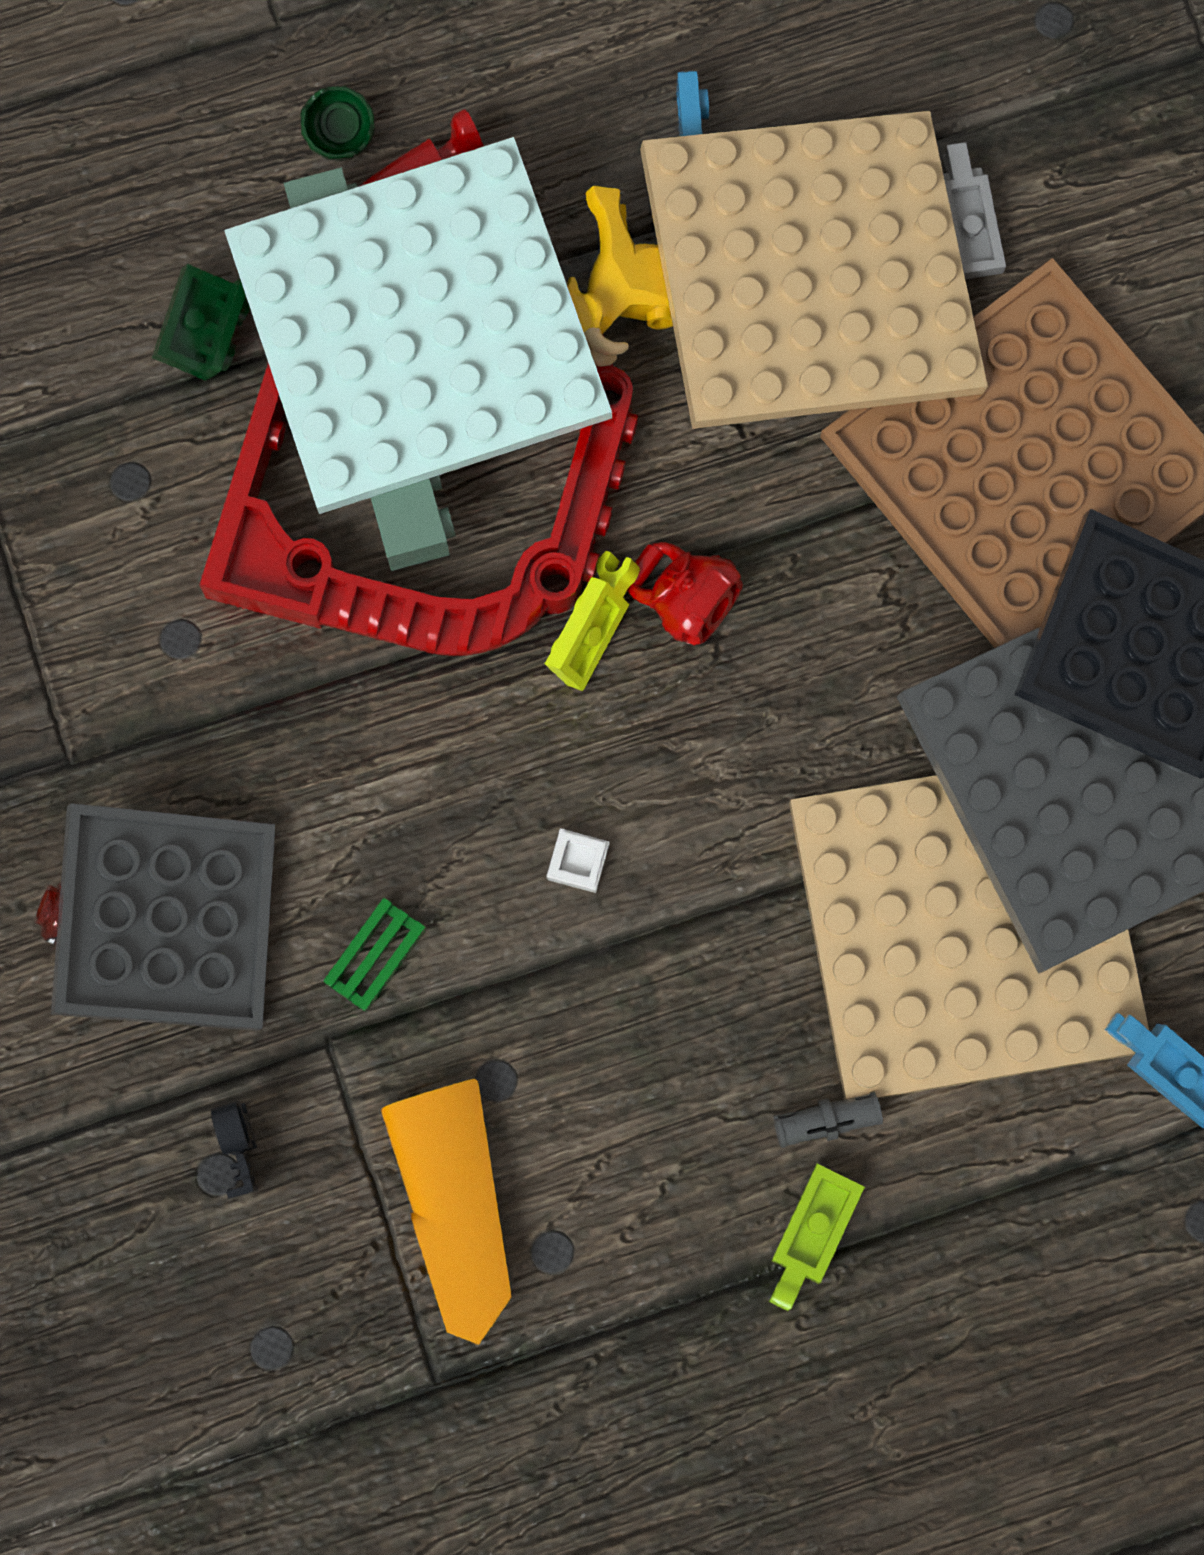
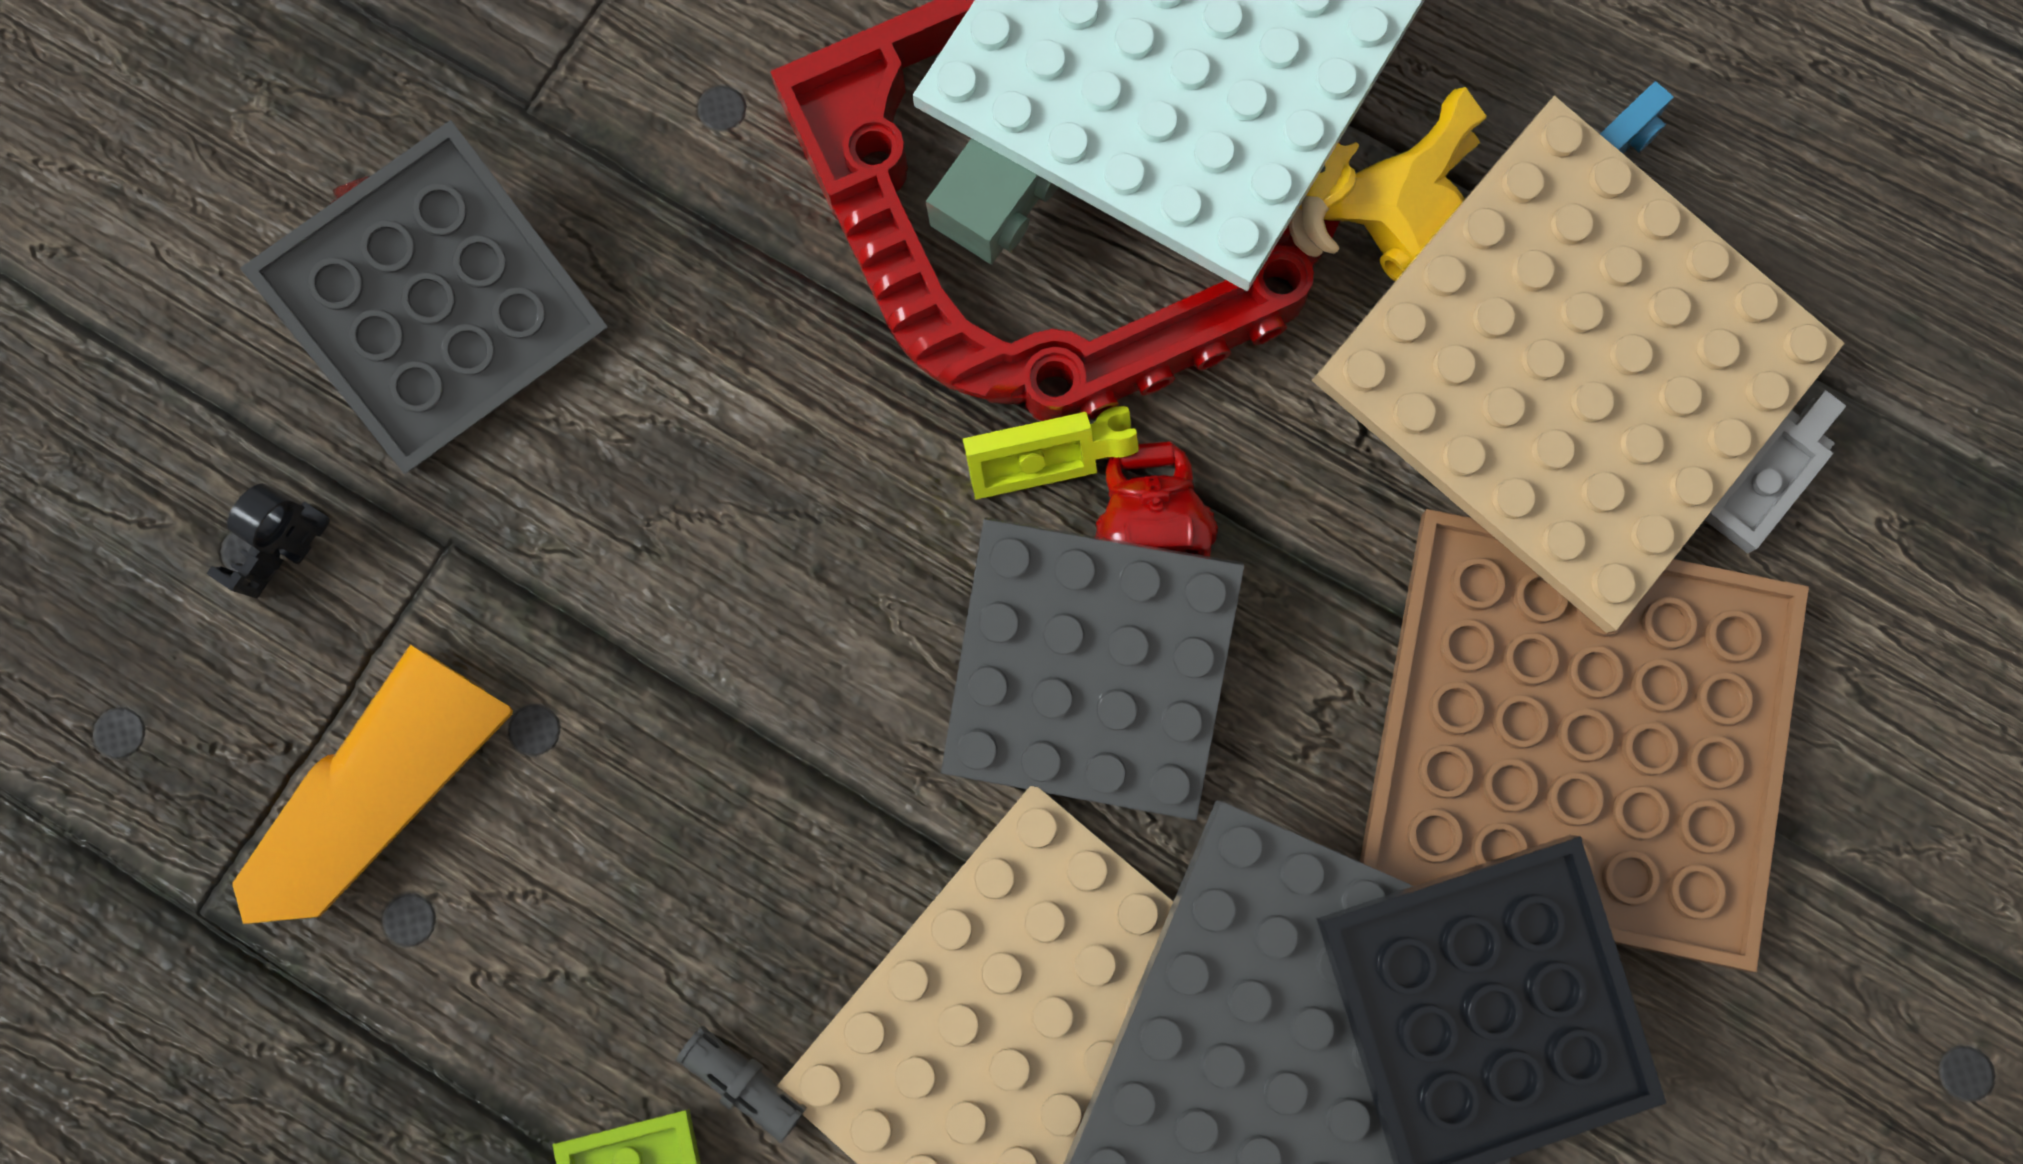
camera: 55 degrees right, 0 degrees up
green tile [323,898,426,1013] -> none
white tile [547,828,610,893] -> none
none -> dark grey plate [941,517,1244,820]

